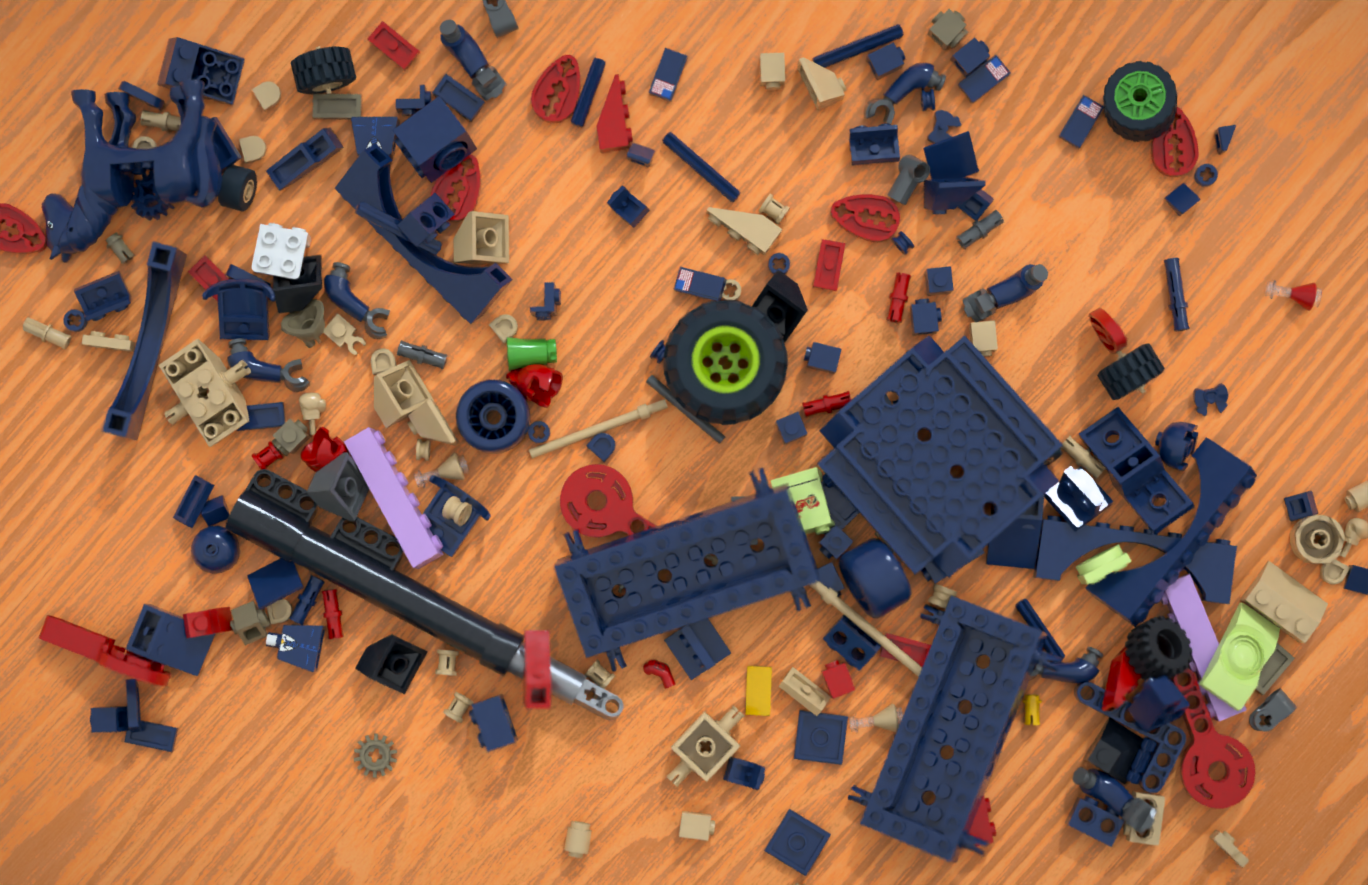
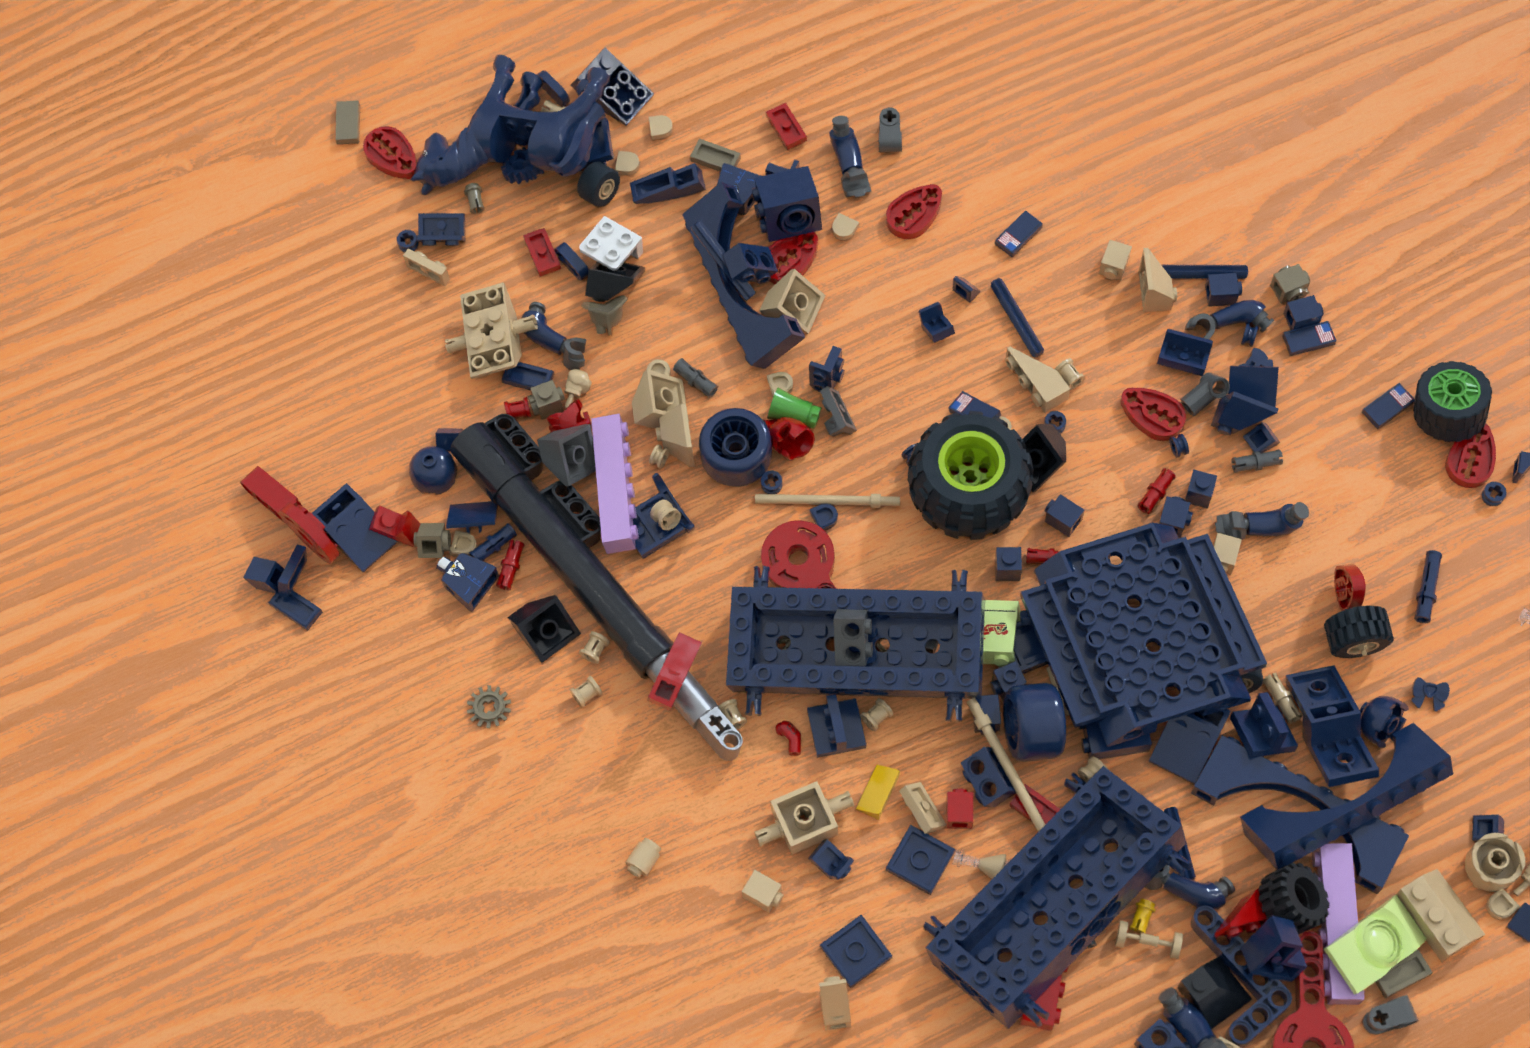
camera: 25 degrees right, 20 degrees down
tan axle [23,317,72,350] -> none
dark blue arch [102,242,187,441] -> none
dark blue tile [173,475,214,528] -> none
dark blue piece [202,279,275,340] -> none
black wheel [290,46,356,94] -> none
tan plate [323,314,367,356] -> none
piece [324,262,390,339] -> none
piece [414,453,470,488] -> none
dark blue tile [432,74,485,122] -> none
dark blue piece [469,694,518,752] -> none
dark blue axle [571,58,606,127] -> none
red slope [597,74,633,153] -> none
dark grey bar [646,375,726,444] -> none
red plate [813,239,846,292] -> none
yellowish green piece [1076,544,1131,584] -> none
dark blue axle [1126,737,1157,784] -> none
dark blue slope [1164,183,1201,217] -> none
none -> dark grey hinge [820,386,857,436]
none -> tan tile [832,213,859,240]
none -> dark grey brick [833,609,873,666]
none -> tan bush [860,698,893,731]
none -> tan wheel [1115,920,1183,959]

